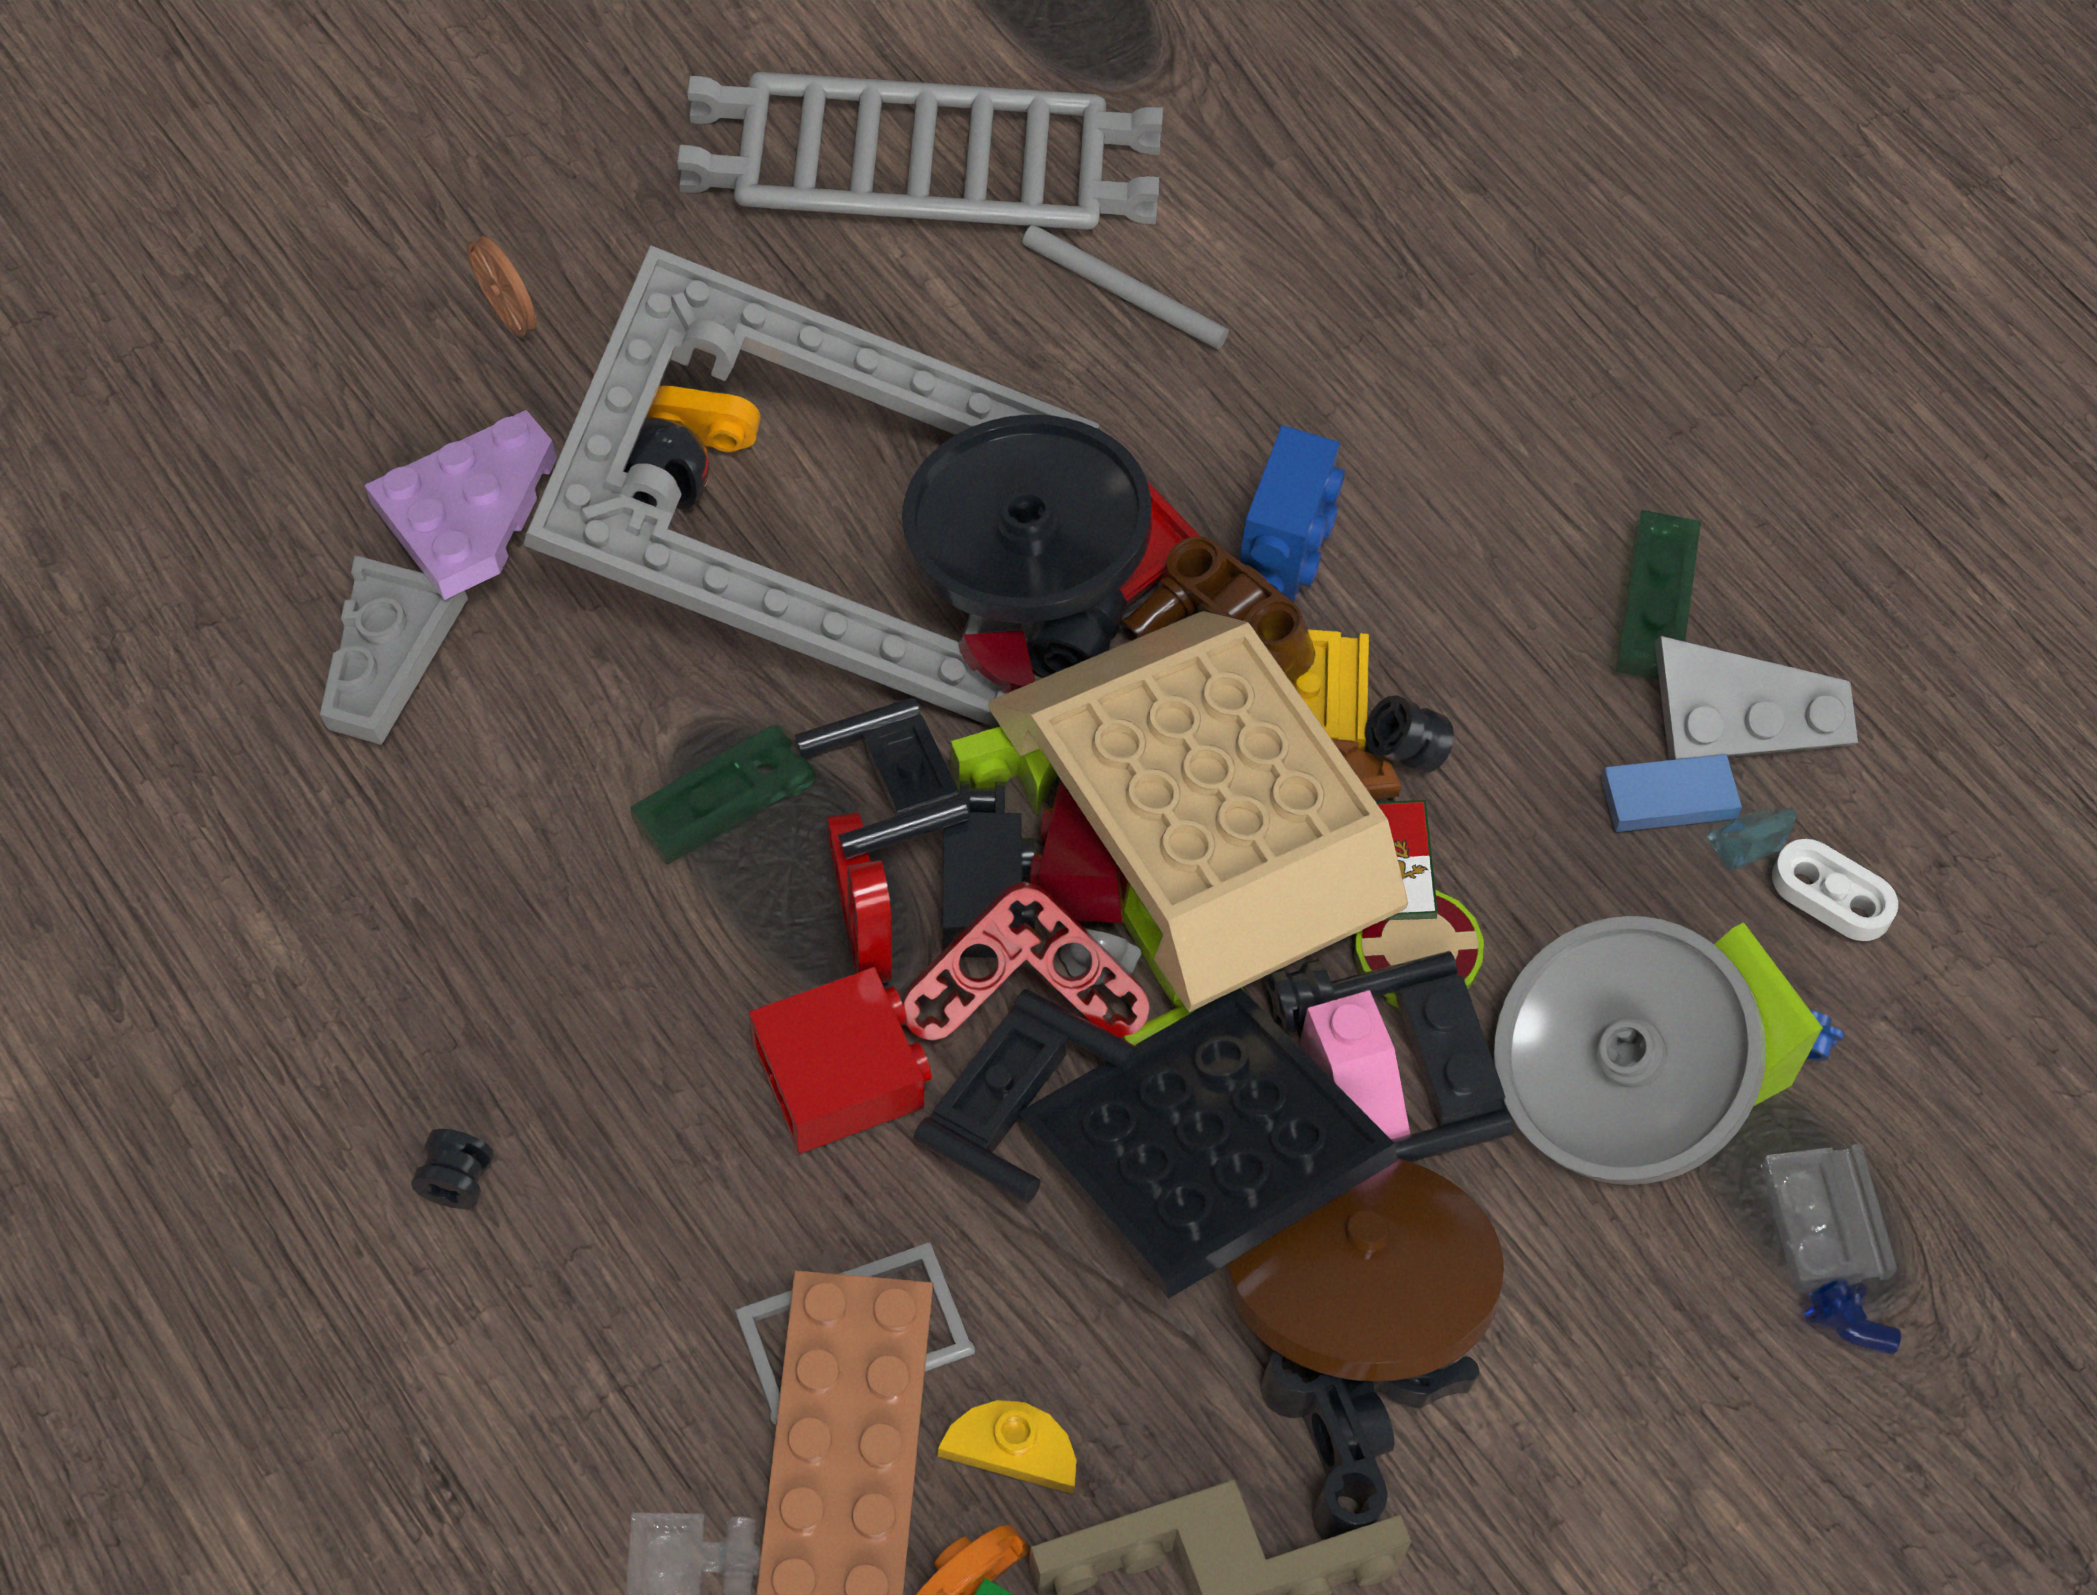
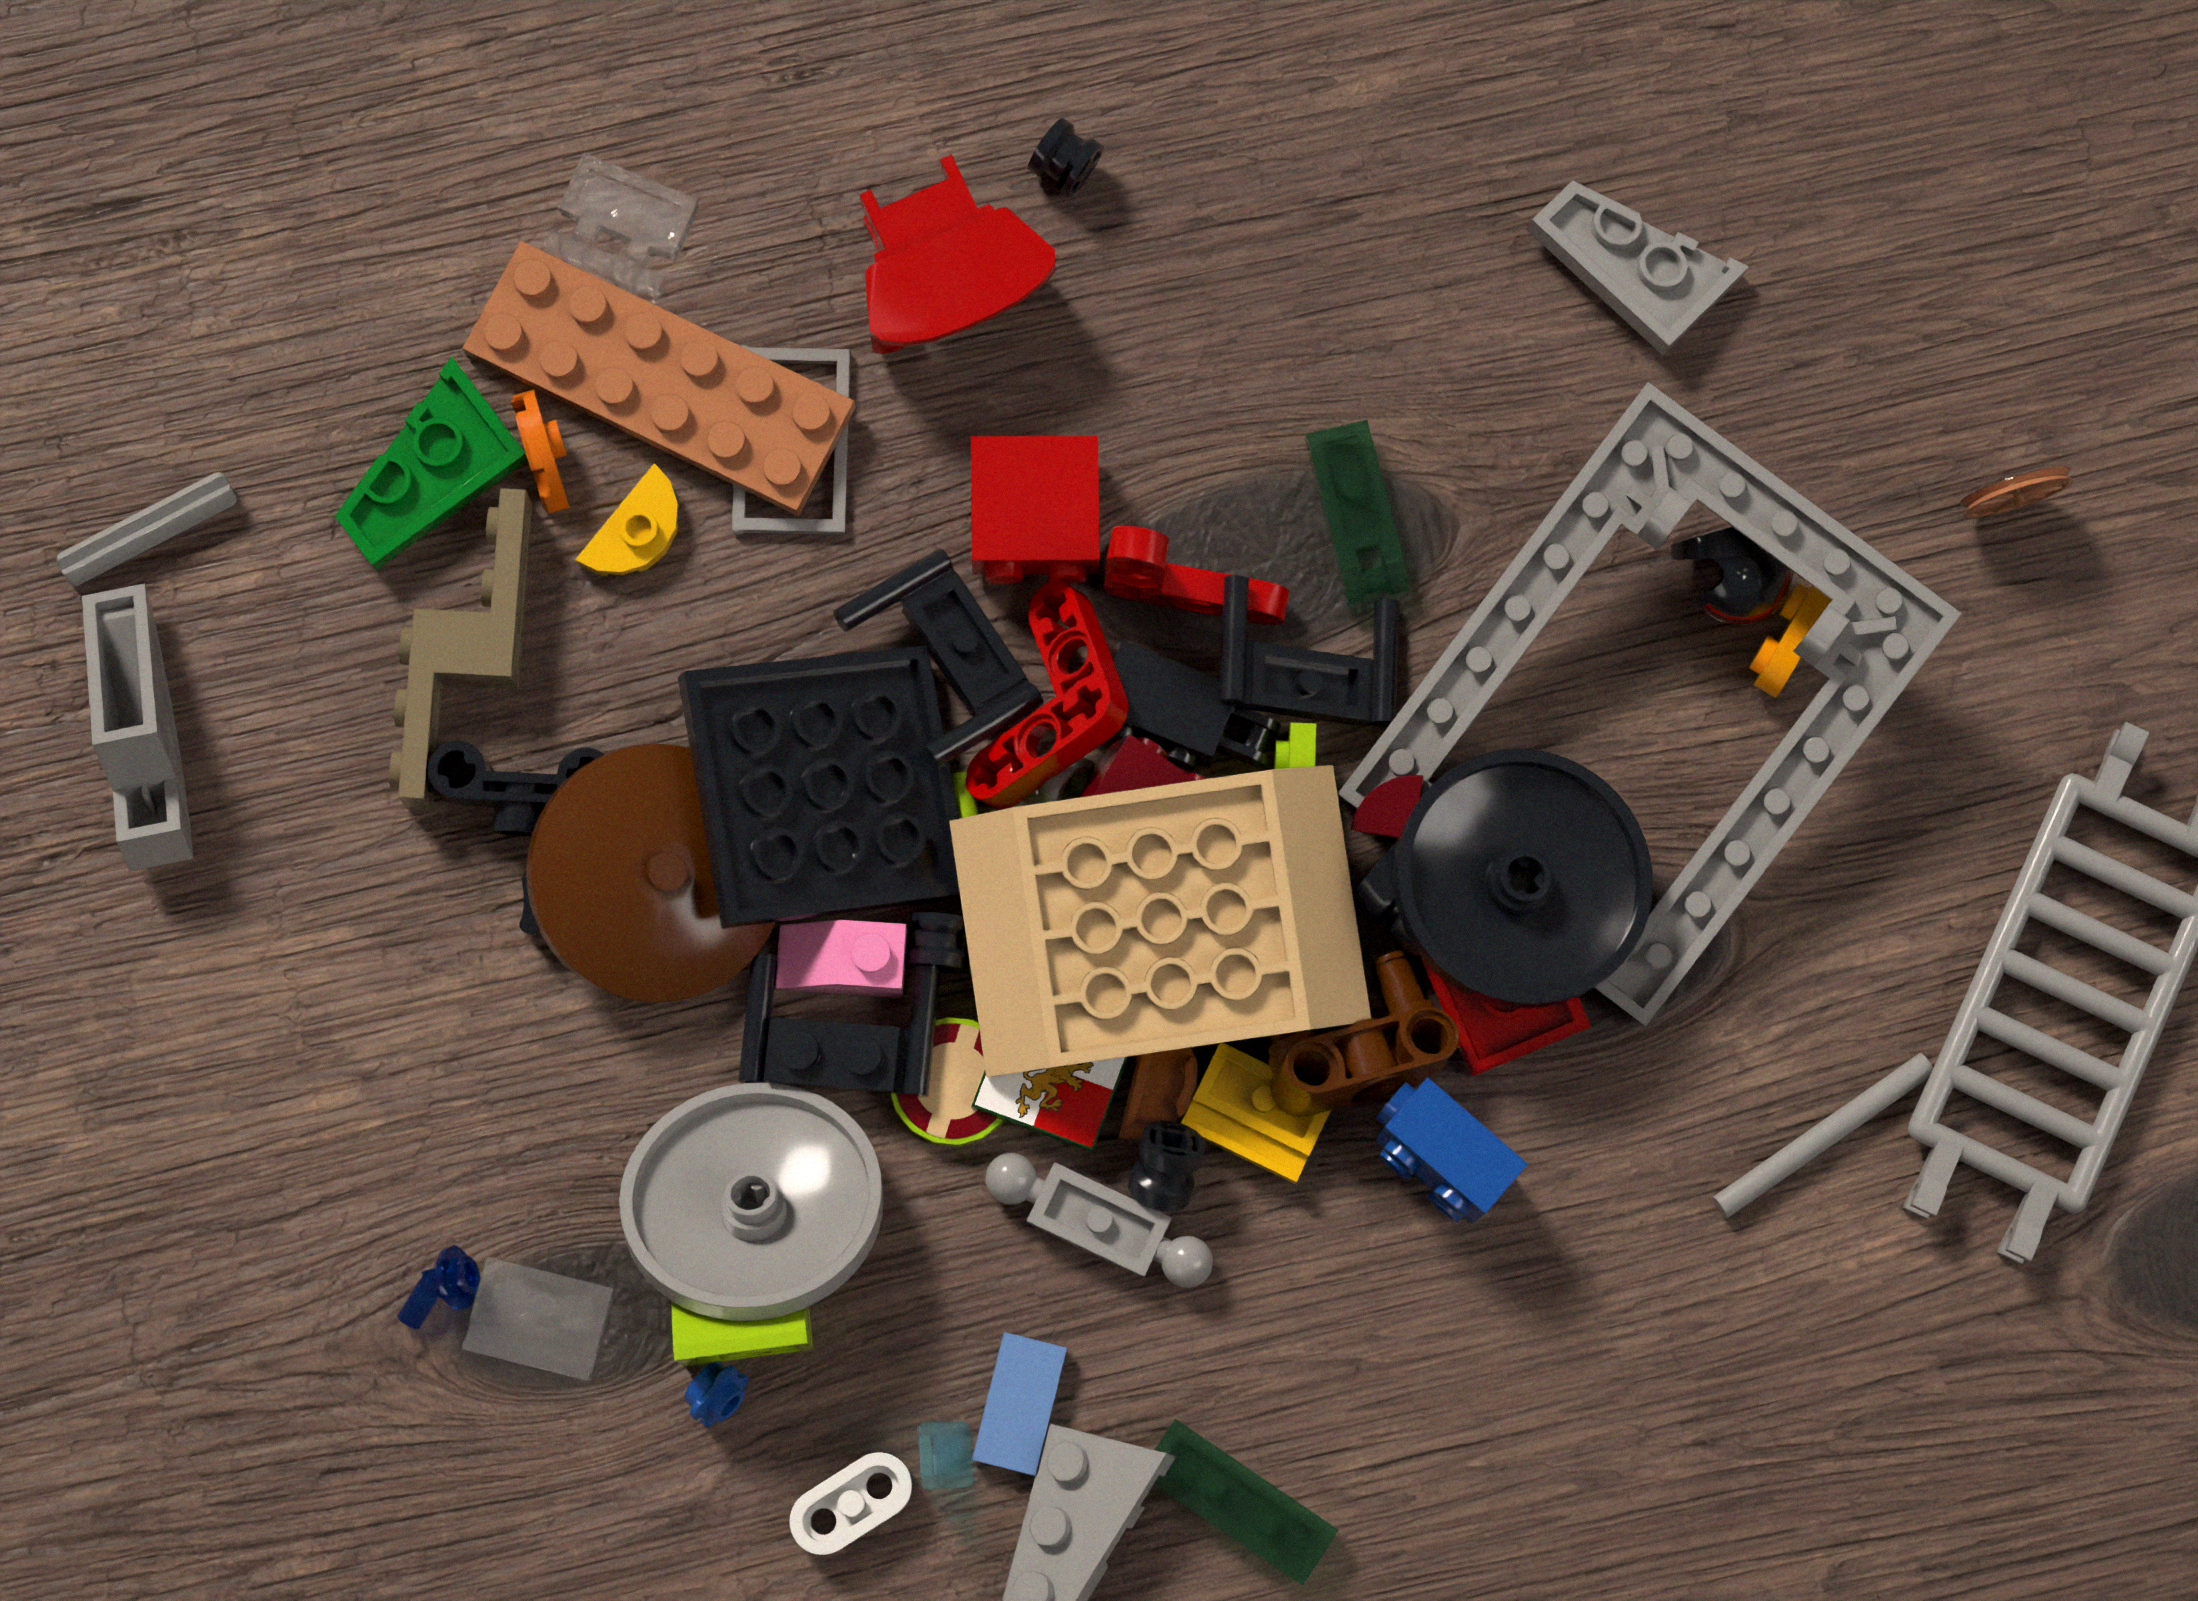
camera: 110 degrees right, 20 degrees up
lavender plate [364,410,557,600] -> none
none -> red piece [859,154,1056,354]
none -> light grey plate [985,1153,1213,1288]

